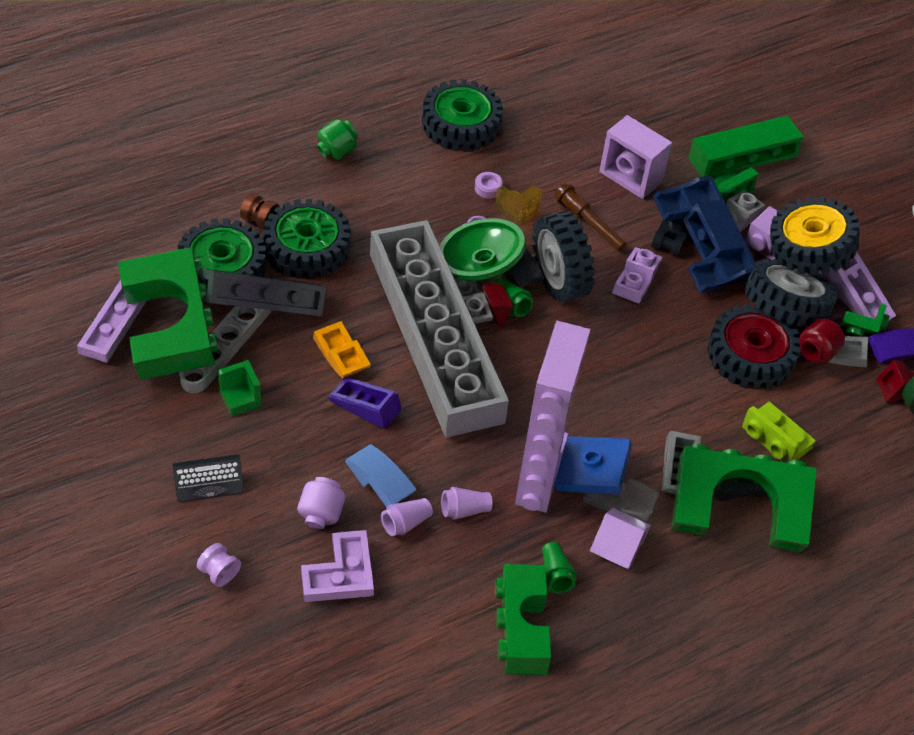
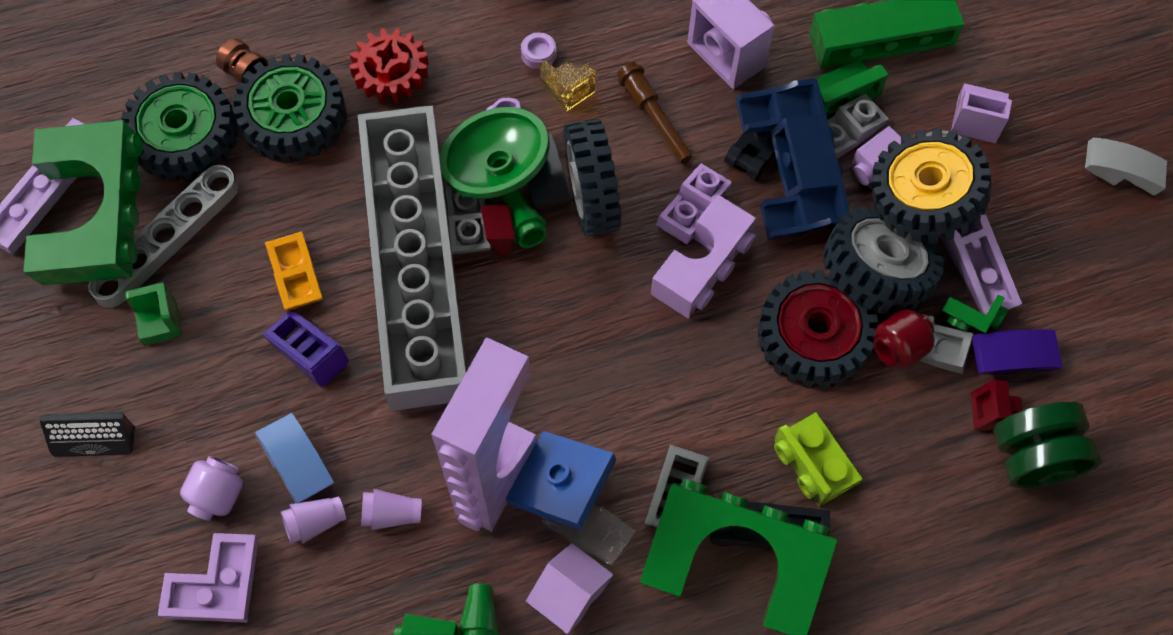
camera: 15 degrees right, 15 degrees up
lavender wheel [197,543,241,587] -> none
black fence [199,268,327,316] -> none
none -> red gear [349,28,429,103]
none -> lavender arch [651,194,756,319]
none -> lavender piece [951,83,1012,144]

